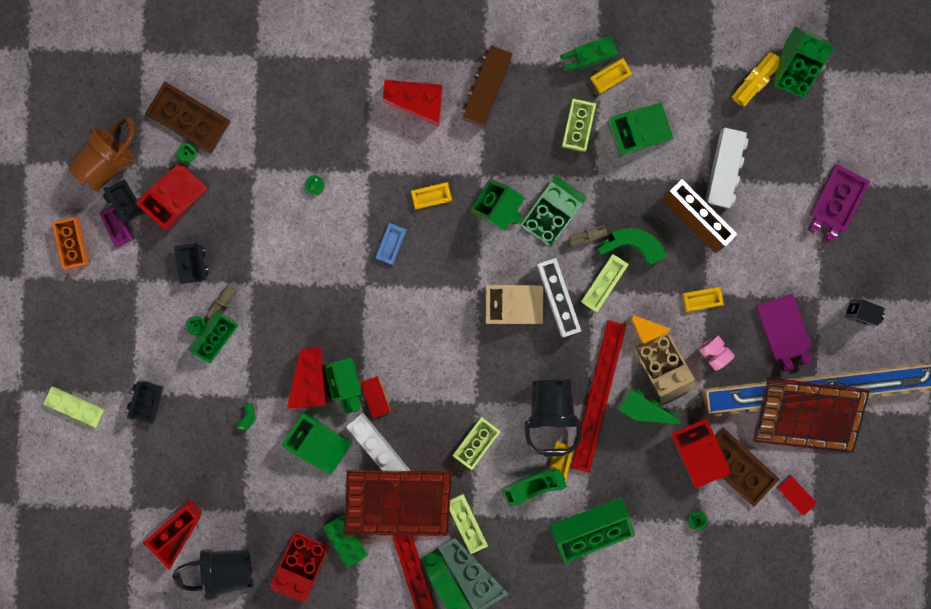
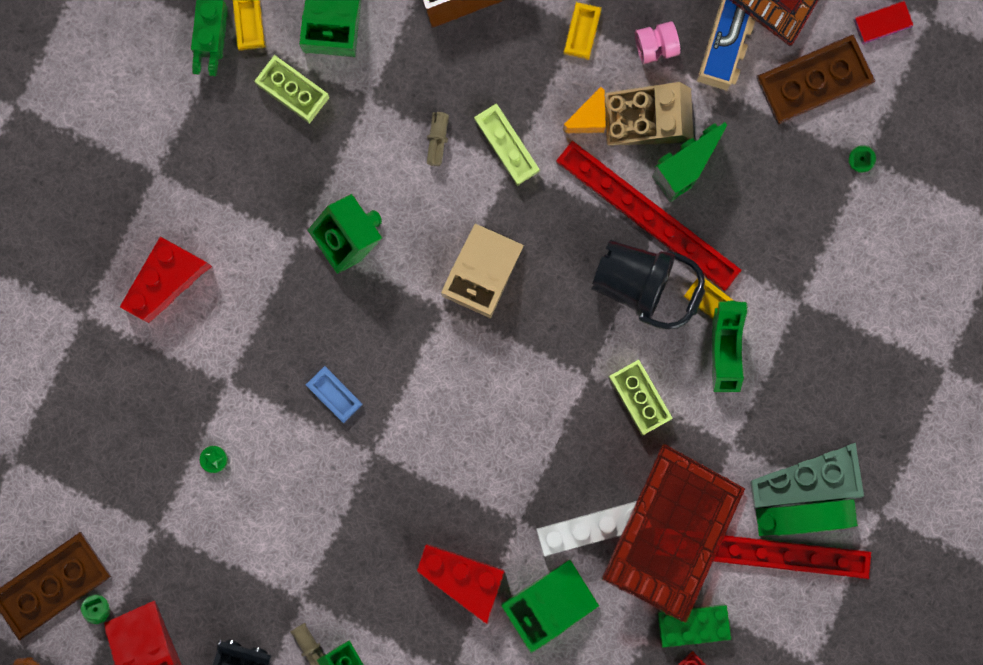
camera: 65 degrees left, 5 degrees down
green hinge [323,357,362,413] -> none
red tile [360,376,391,418] -> none
yellow tile [411,182,452,210] -> none
yellowish green plate [449,494,488,554] -> none
reddish brown brick [461,45,513,128] -> none
green slope [520,175,587,247] -> none
white brick [537,258,581,337] -> none
green slope [550,498,635,563] -> none
green arch [597,228,667,265] -> none
red slope [671,418,732,488] -> none

